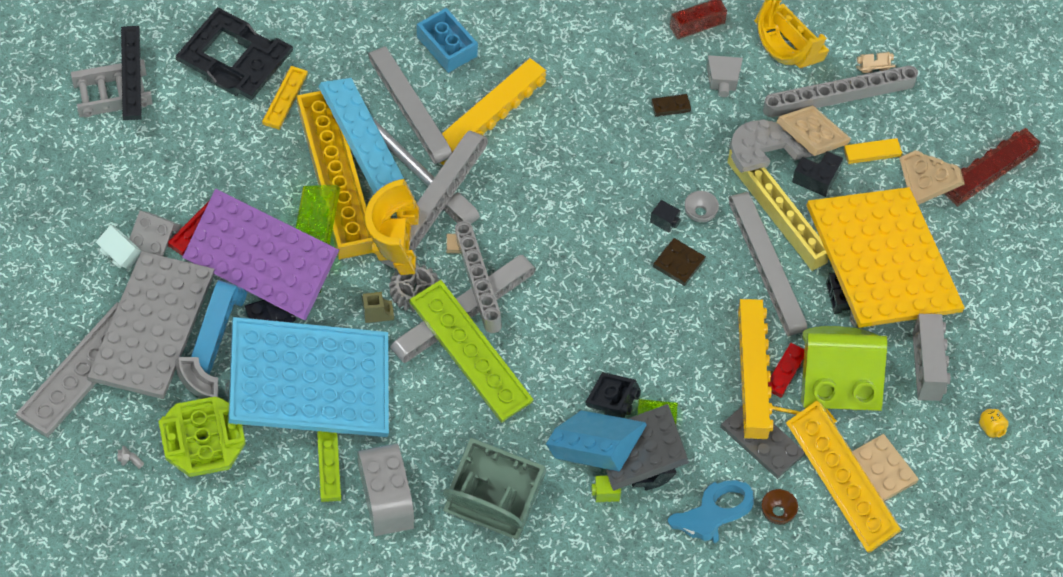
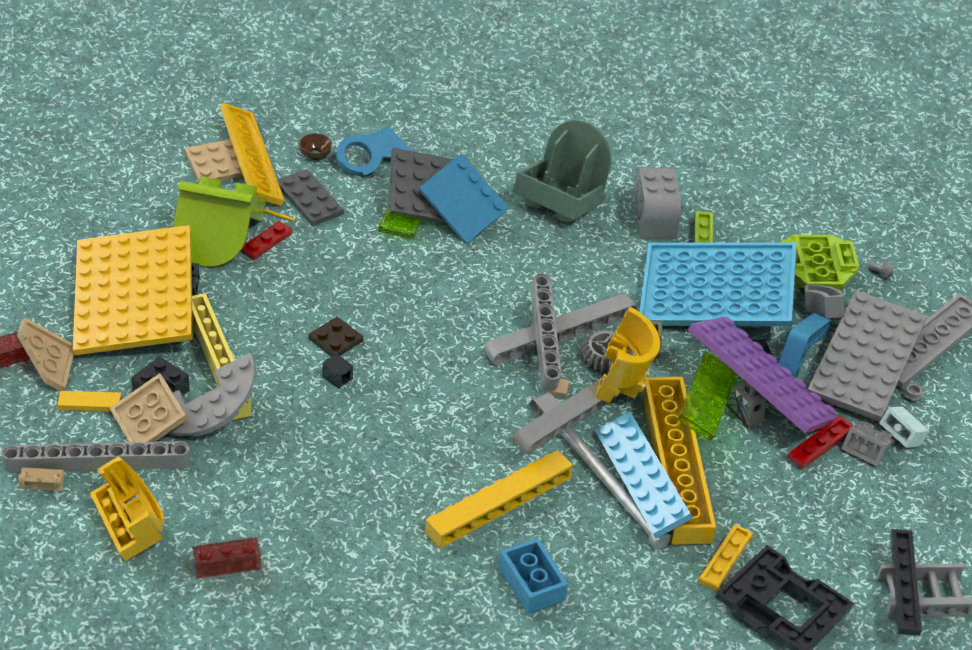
camera: 170 degrees left, 15 degrees down
light grey beam [368,46,452,164] -> none
lime plate [409,280,534,423] -> none
black plate [585,372,641,418] -> none
dark brown plate [651,94,691,117] -> none
light grey piece [685,191,719,222] -> none
light grey torso [707,55,743,97] -> none
light grey beam [729,192,807,336] -> none
yellow brick [738,299,773,439] -> none
light grey brick [912,314,951,401] -> none
yellow head [979,409,1009,438] -> none
none -> light grey plate [904,384,923,401]

